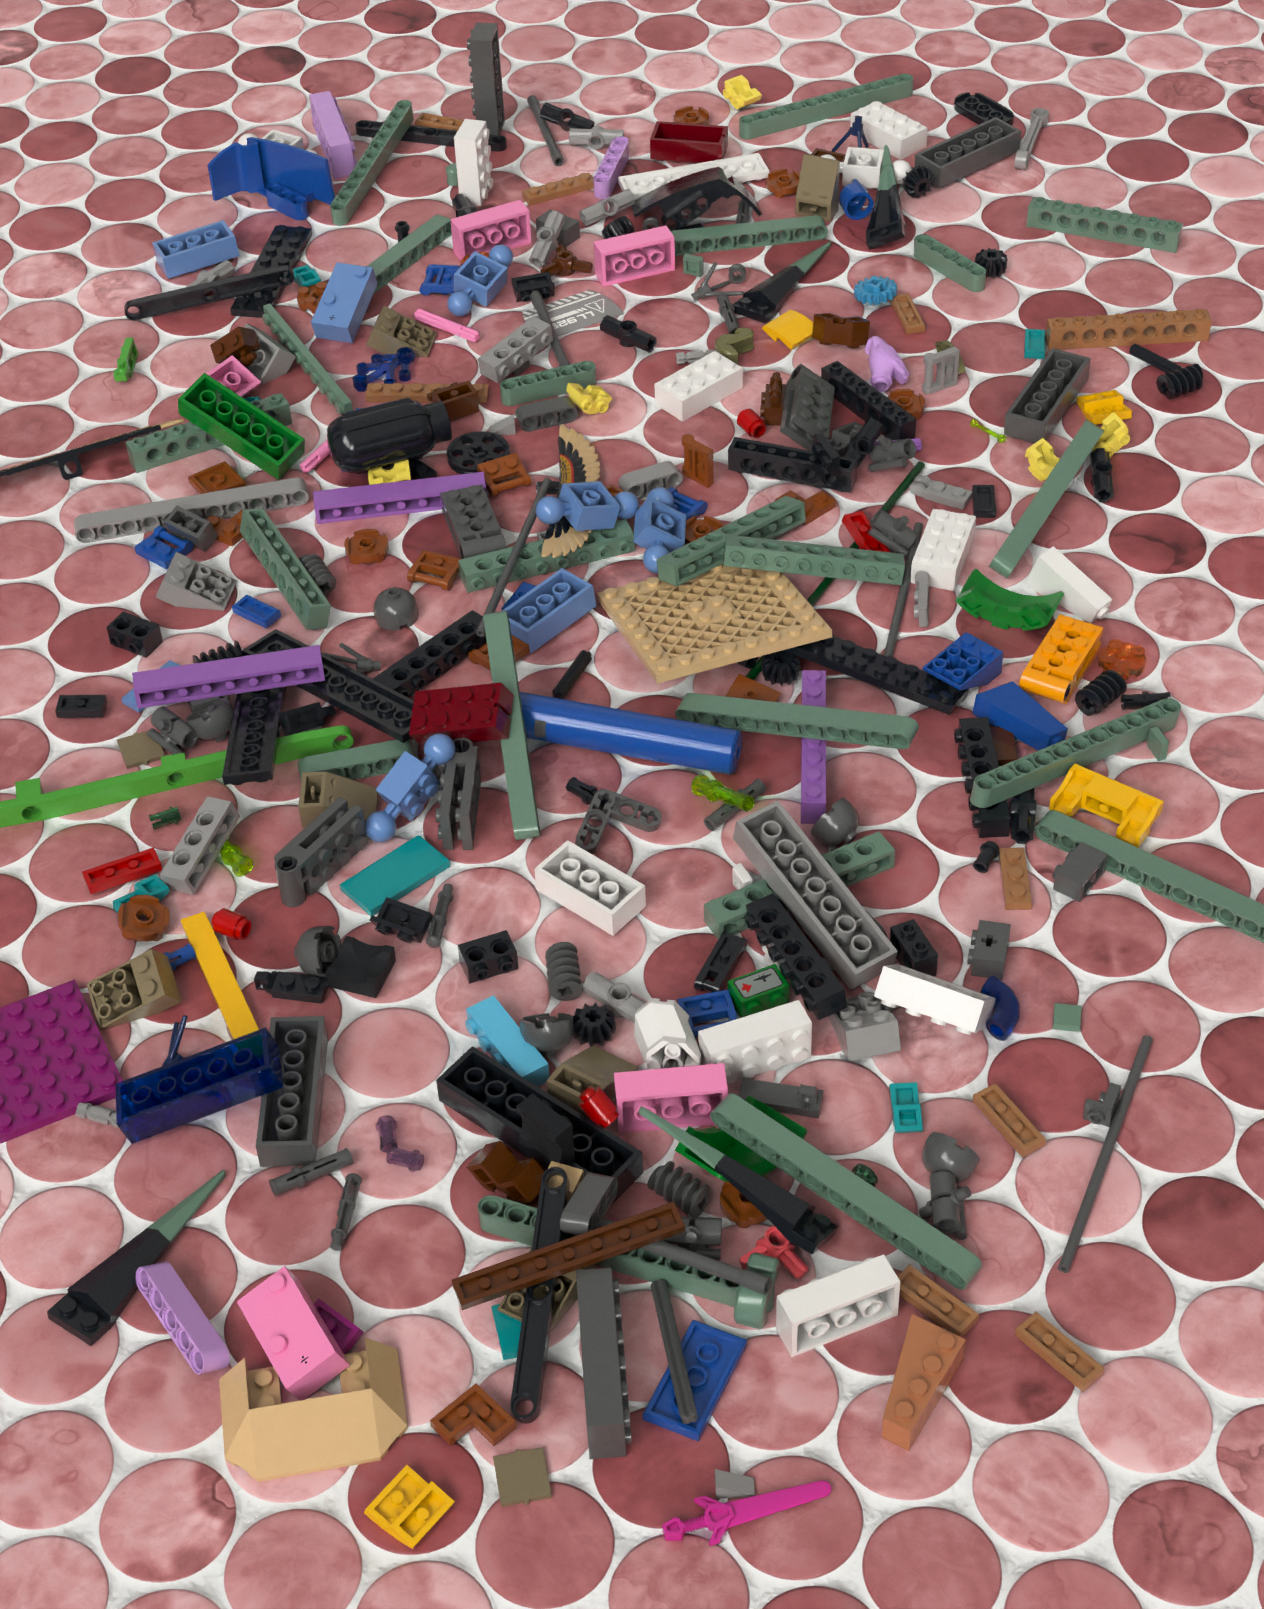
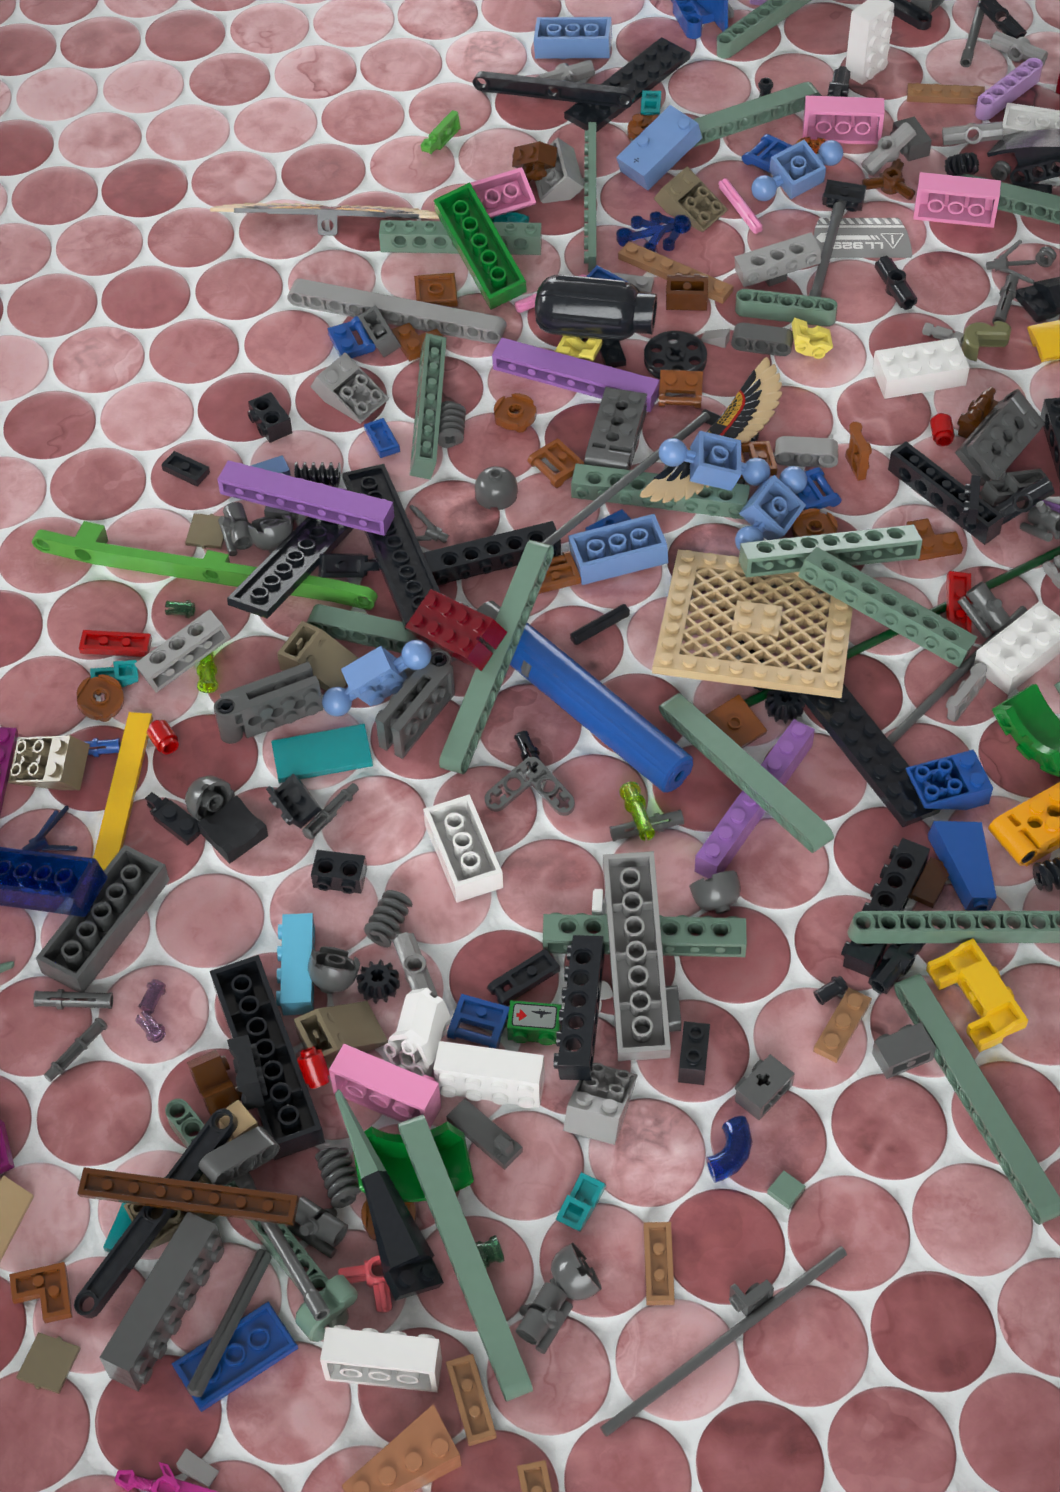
camera: 30 degrees right, 10 degrees up
sand green tile [683,253,704,277] -> none
white brick [874,964,996,1035] -> none

